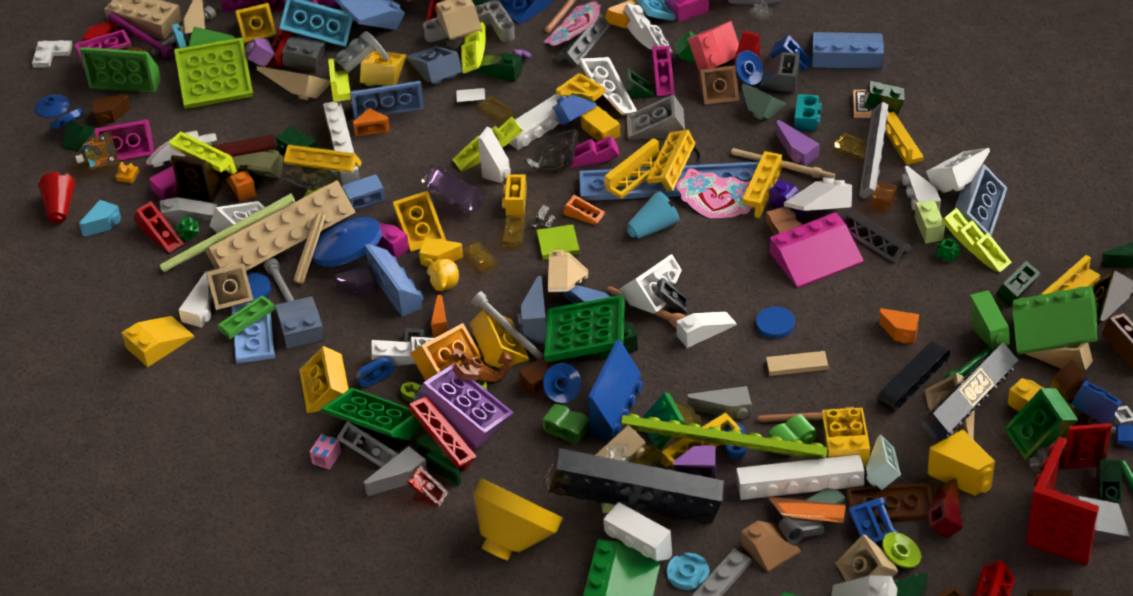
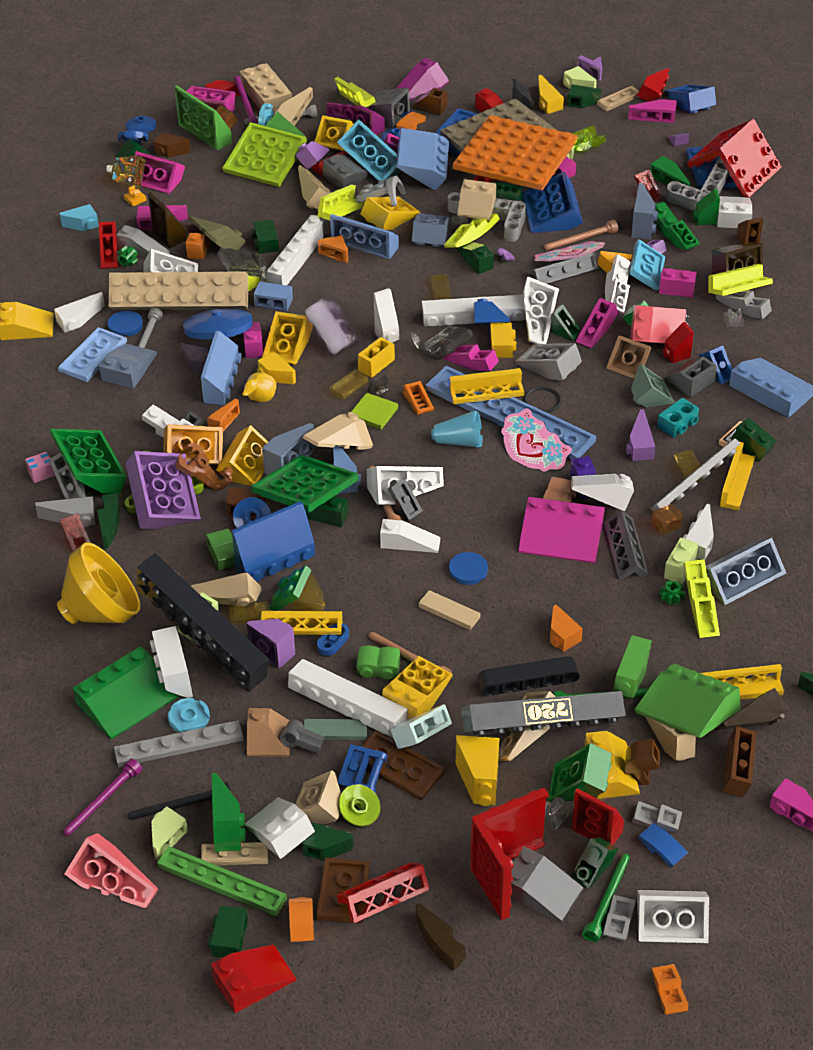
camera: 35 degrees right, 0 degrees up
white plate [32,40,72,67] -> none
red cone [38,172,75,224] -> none
white slope [146,131,217,167] -> none
yellowish green piece [160,194,295,273] -> none
neon yellow fence [168,131,237,175] -> none
tan slope [206,263,253,310] -> none
clear red tile [212,134,277,157] -> none
bright green tile [217,295,275,339] -> none
yellow fence [283,145,362,173] -> none
tan axle [293,213,325,284] -> none
yellow slope [299,346,348,413] -> none
blue plate [356,357,394,387] -> none
red fence [407,396,477,471] -> none
neon yellow slope [452,116,524,171] -> none
white sticker [456,88,485,102] -> none
clear yellow plate [463,241,499,274] -> none
light grey piece [471,291,544,360] -> none
yellow wing [556,72,605,102] -> none
clear tile [607,443,628,462] -> none
lime plate [621,414,828,459] -> none
yellow fence [647,130,695,191] -> none
light grey slope [687,386,752,419] -> none
tan bar [731,148,836,179] -> none
blue dish [735,51,763,85] -> none
yellow fence [742,151,782,218] -> none
orange sticker [769,497,846,523] -> none
white slope [926,148,990,193] -> none
dark red slope [928,478,963,538] -> none
dark green brick [996,261,1041,306] -> none
blue brick [1071,381,1122,424] -> none

